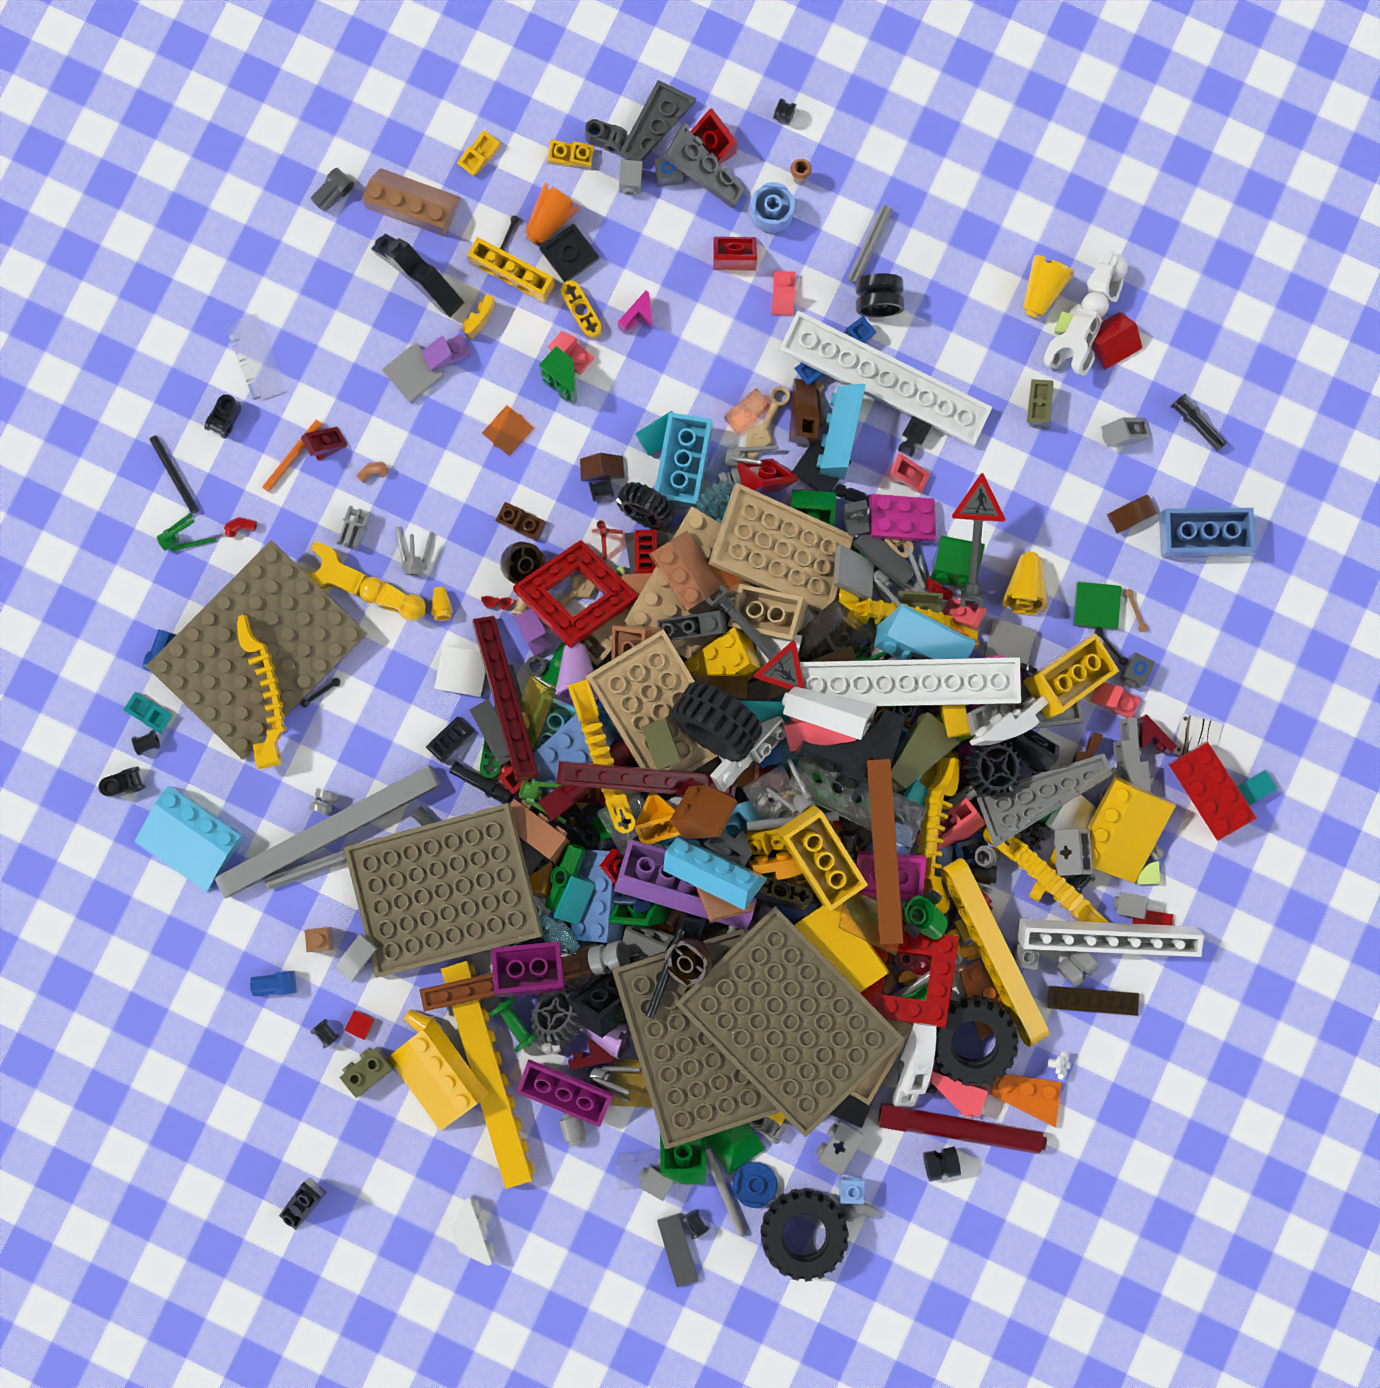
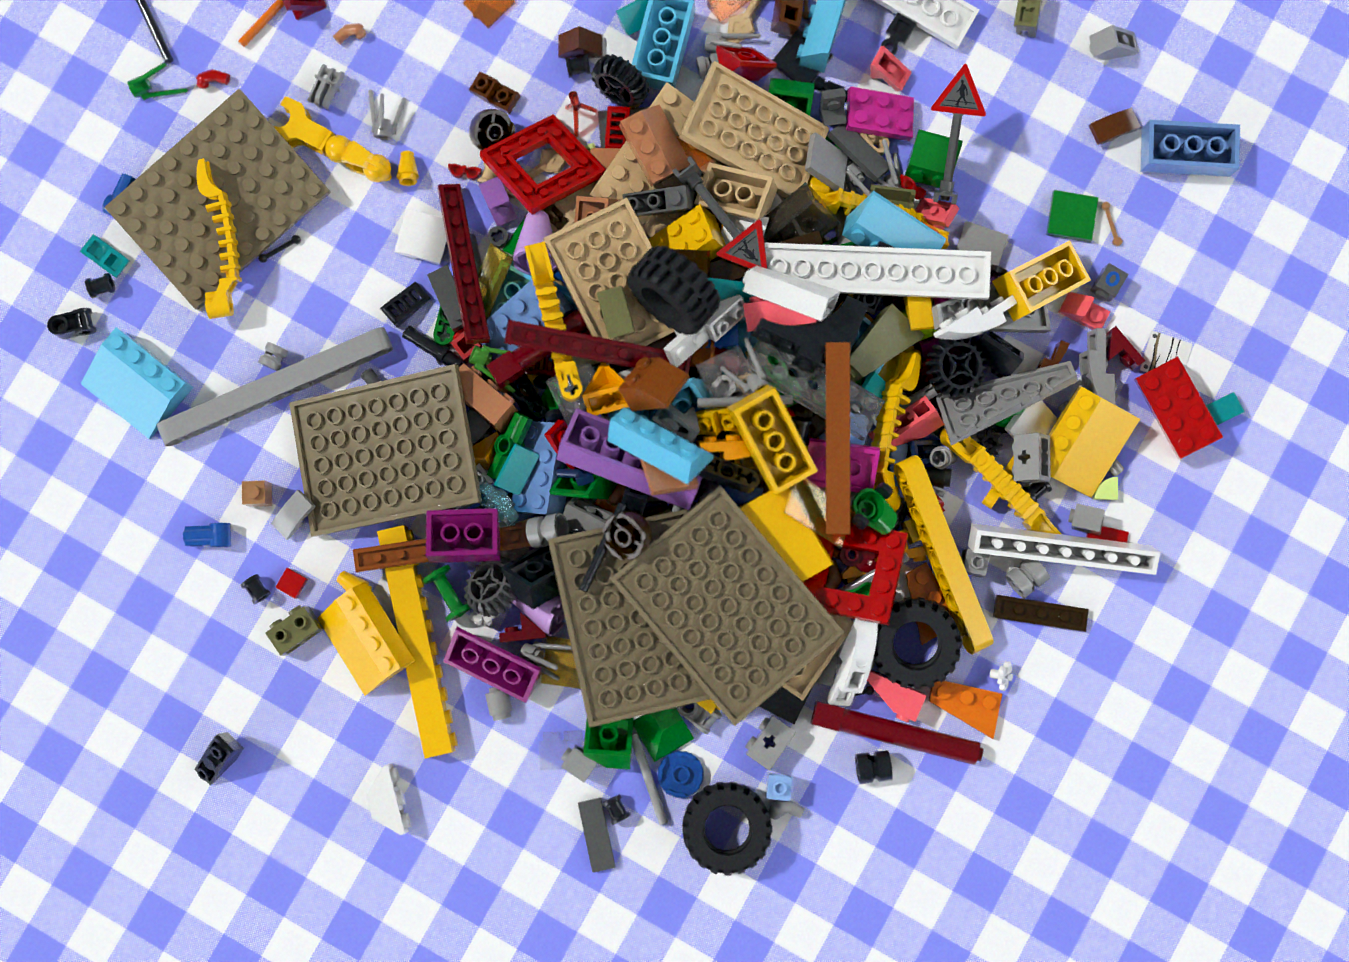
camera: 10 degrees right, 0 degrees up
light grey axle [265,850,347,890] -> none
clear light blue gear [695,480,734,521] -> none
yellow cone [1002,552,1047,615] -> none
black hinge [1094,628,1128,665] -> none
black pin [1170,393,1227,452] -> none

